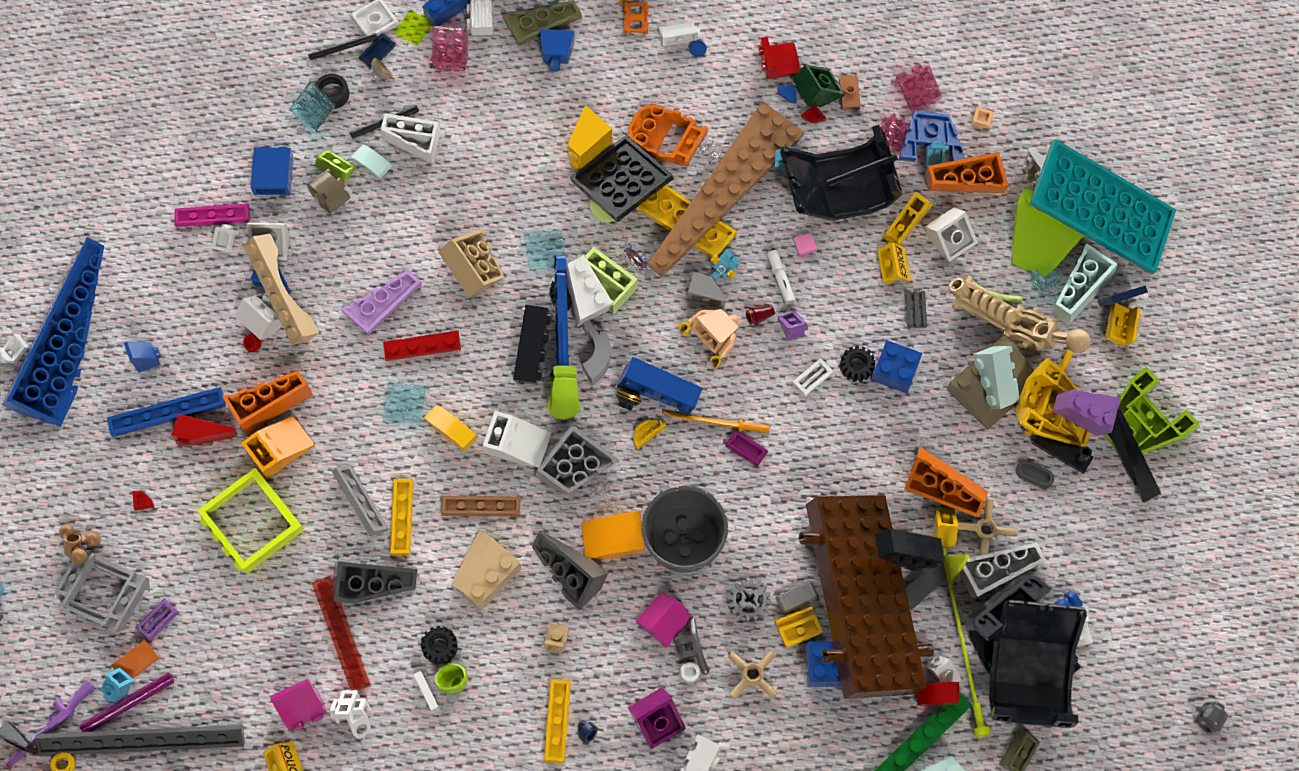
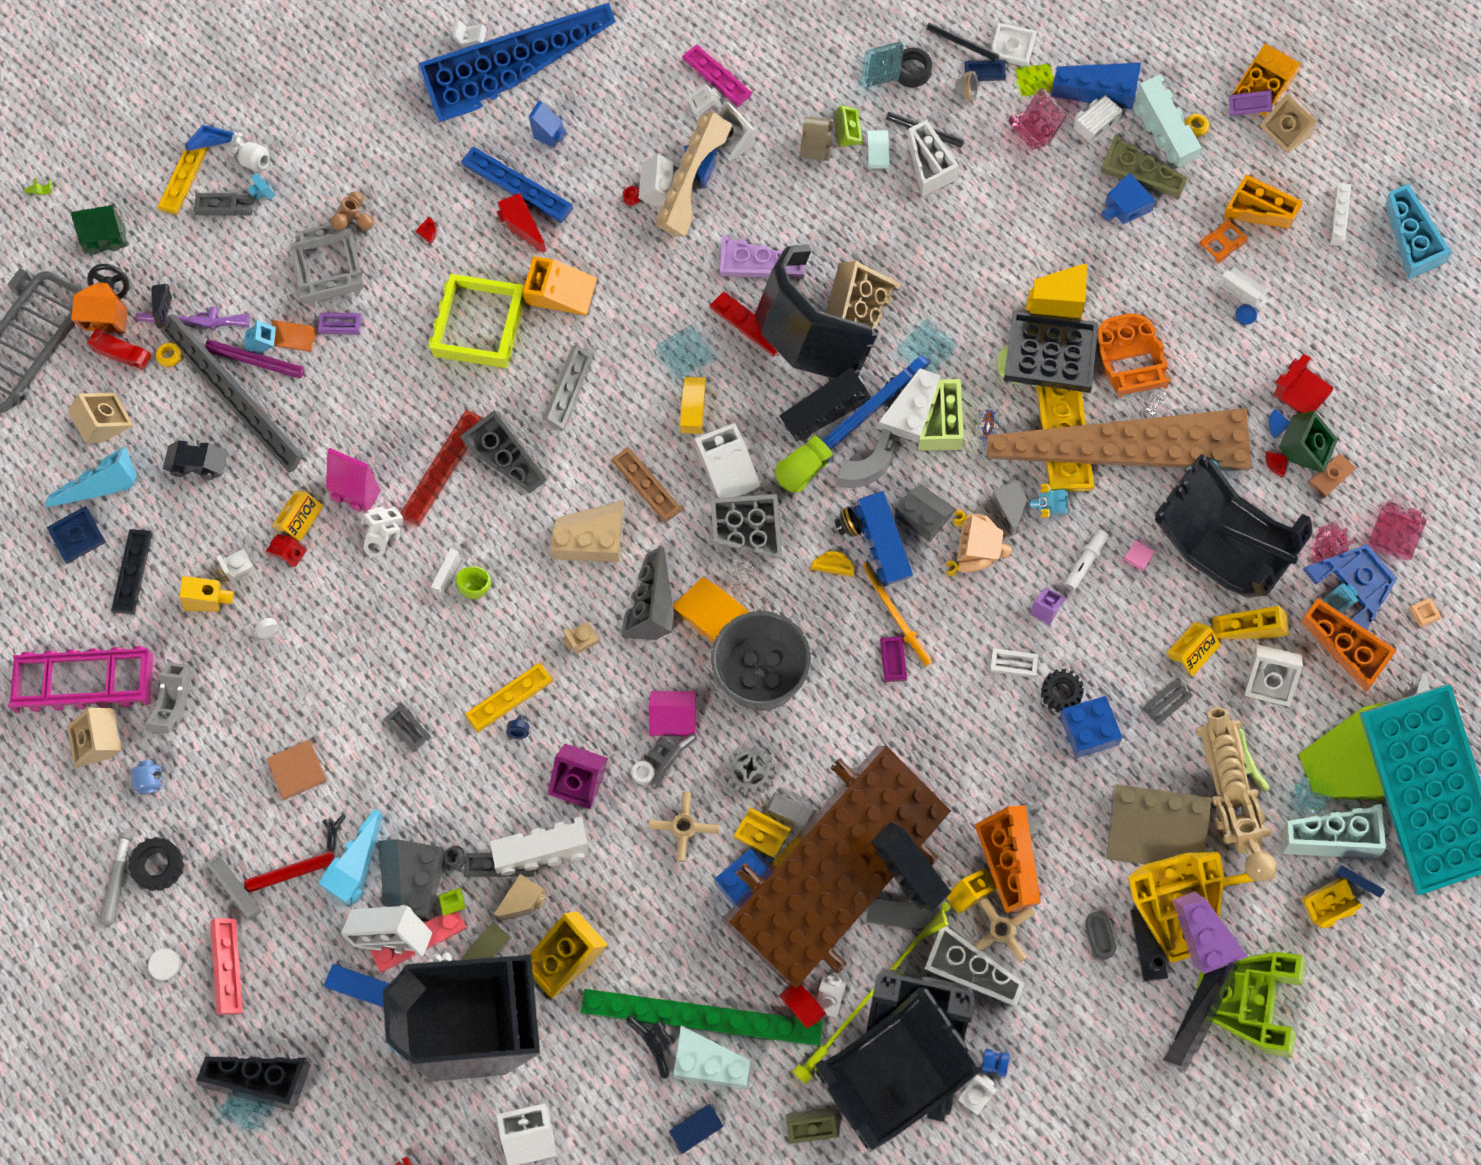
camera: 55 degrees right, 0 degrees up
orange wedge [222,371,313,435] -> none
blue brick [251,146,293,195] -> none
yellow tile [390,479,414,556] -> none
black tyre [420,626,458,665] -> none
dark red cone [746,305,775,325] -> none
light aqua wedge [973,346,1020,409] -> none
none -> black windscreen [755,244,879,379]
none -> dark grey slope [895,485,957,542]

